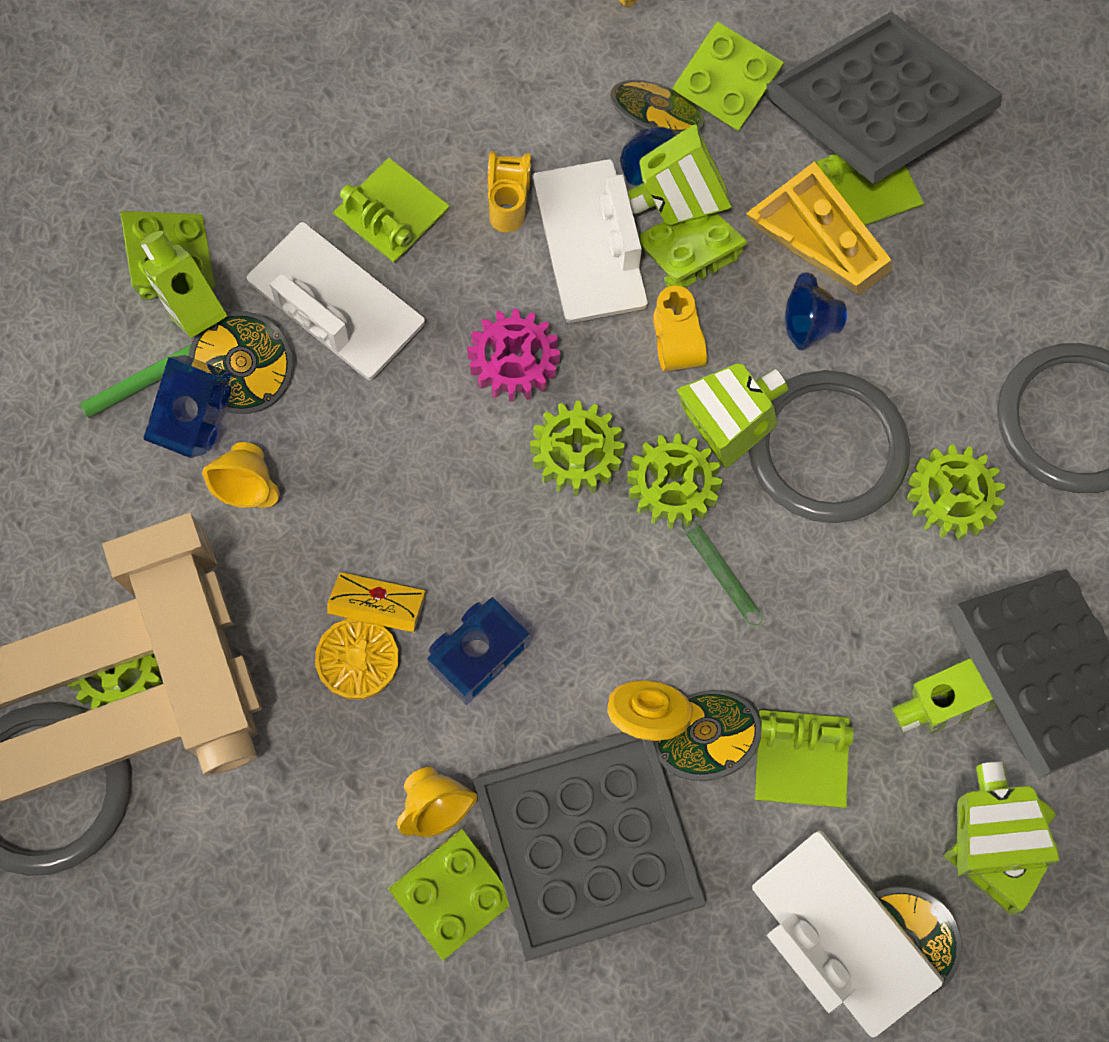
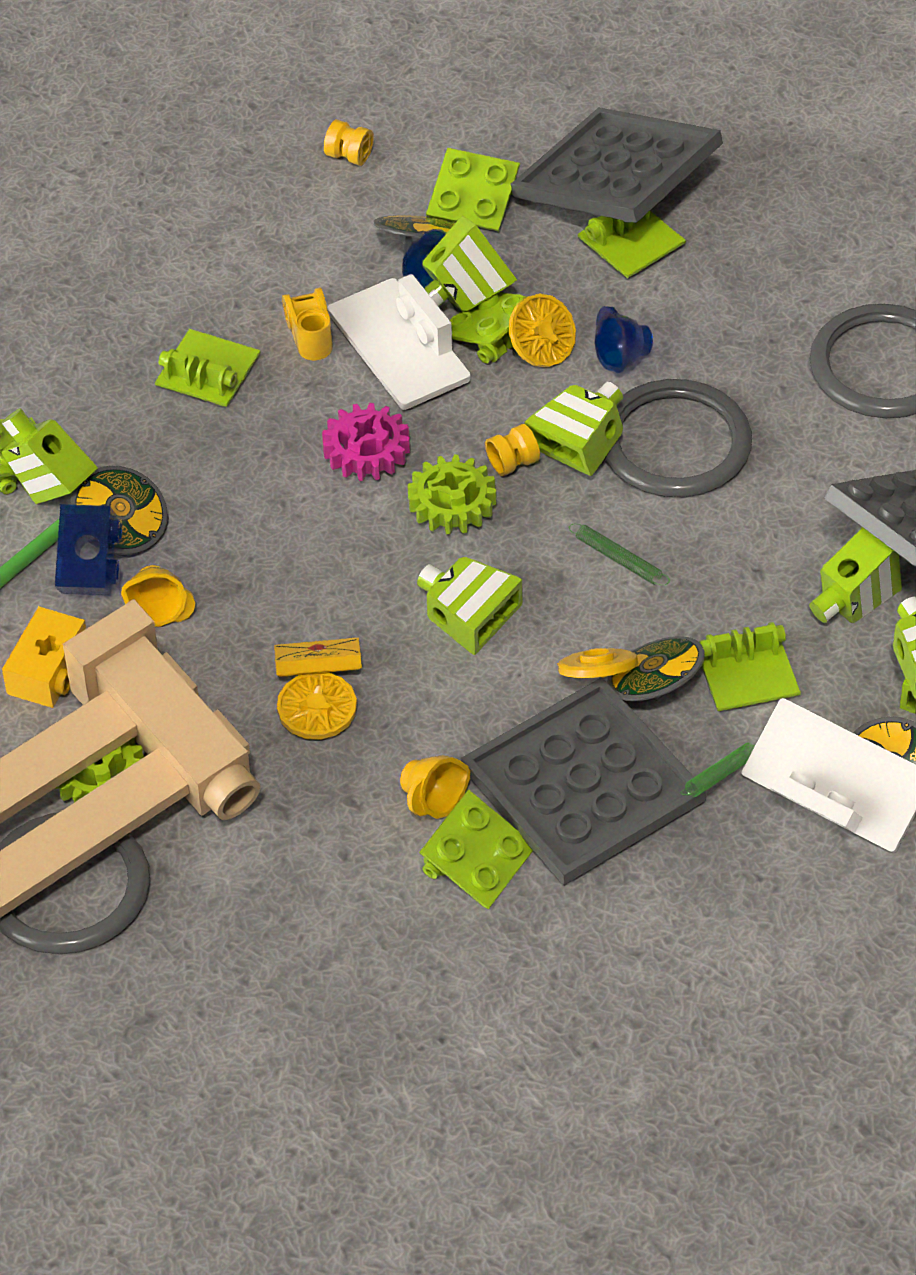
camera: 15 degrees left, 20 degrees down
white bracket [247,222,425,381] -> none
clear blue brick [427,597,530,706] -> none
lime gear [626,433,722,529] -> none
yellow piece [653,285,707,372] -> none
yellow wedge [746,161,893,296] -> none
lime gear [907,444,1005,540] -> none
none -> yellow brick [2,606,86,708]
none -> lime torso [417,557,523,655]
none -> yellow wheel [485,424,540,476]
none -> yellow wheel [509,293,576,368]
none -> bright green piece [680,743,755,797]

